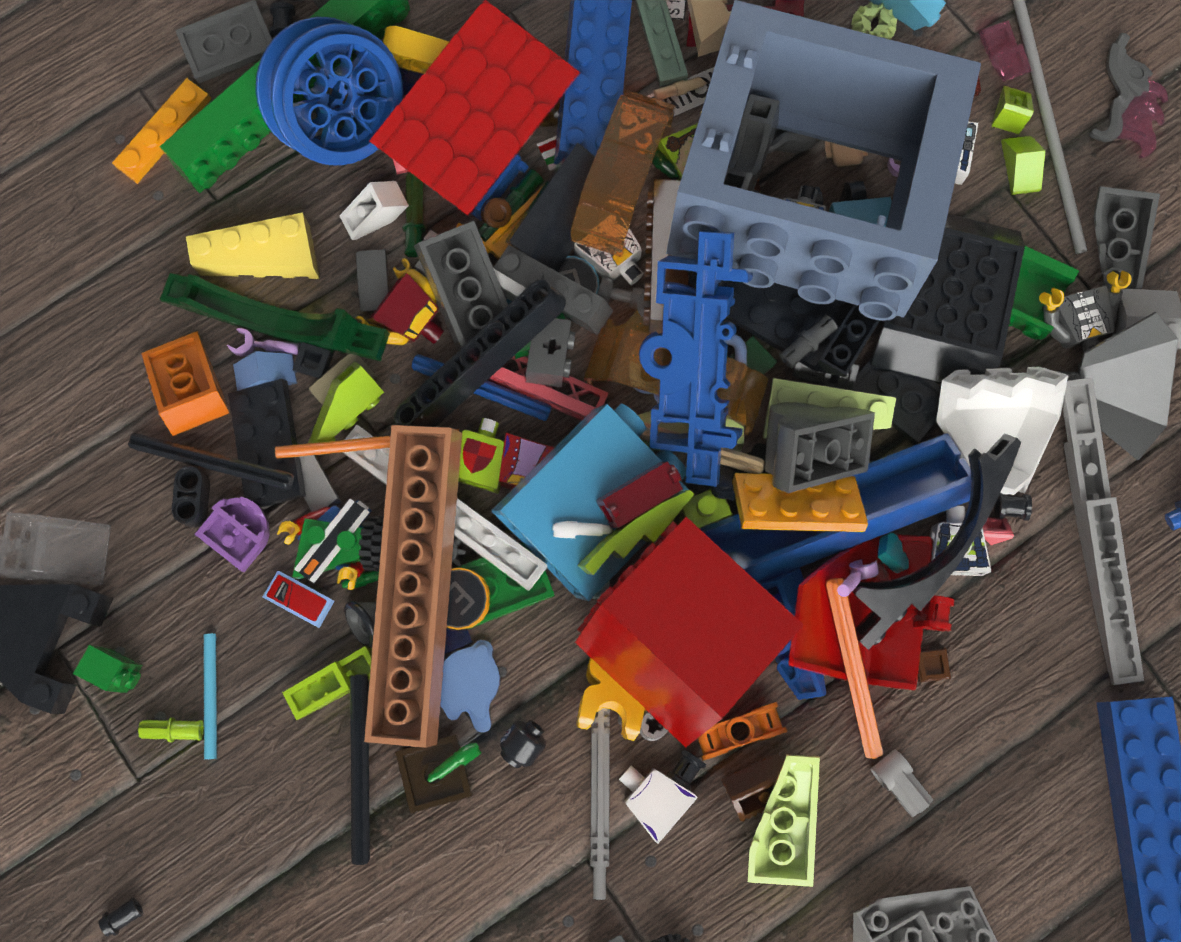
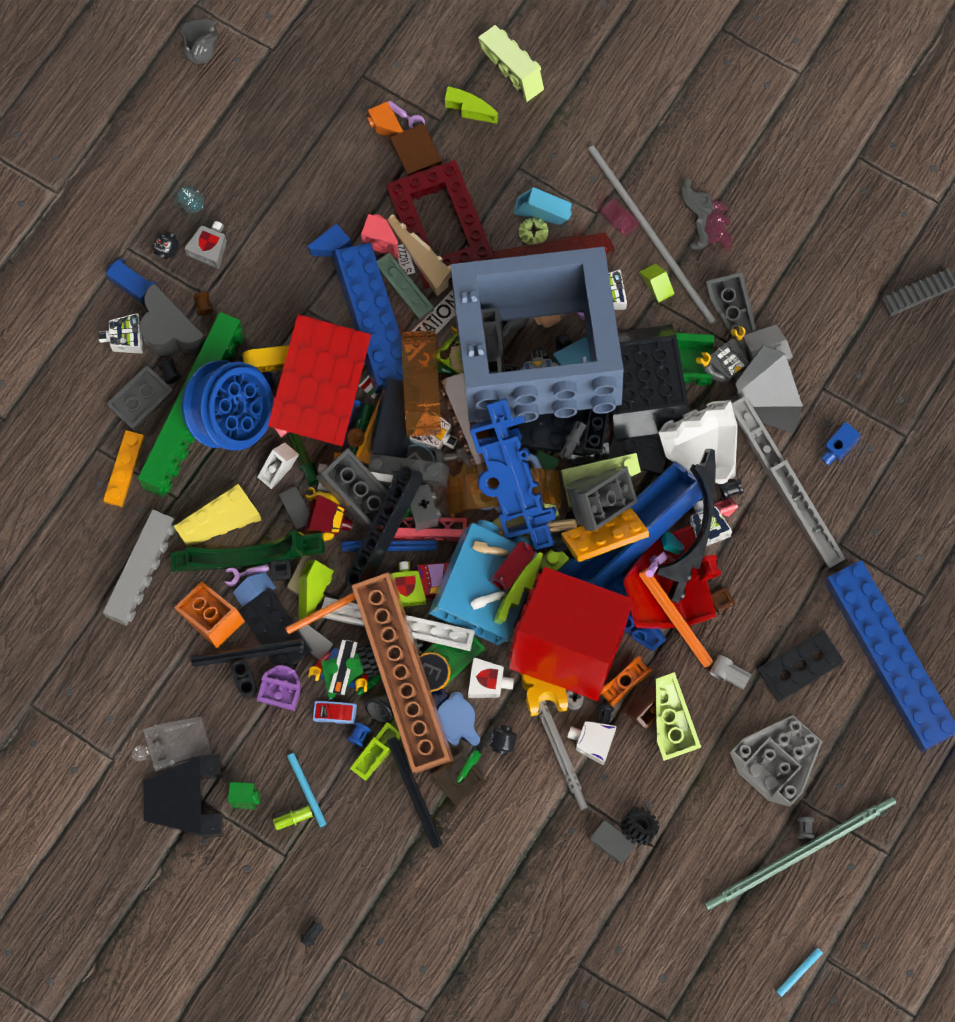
camera: 20 degrees left, 5 degrees down
tan piece [653,77,708,101] -> none
lime slope [992,86,1034,134] -> none
none -> light grey brick [103,510,176,626]
none -> blue bush [347,722,371,748]
none -> white torso [468,658,514,698]
none -> tan piece [472,541,509,556]
none -> black plate [757,629,845,703]

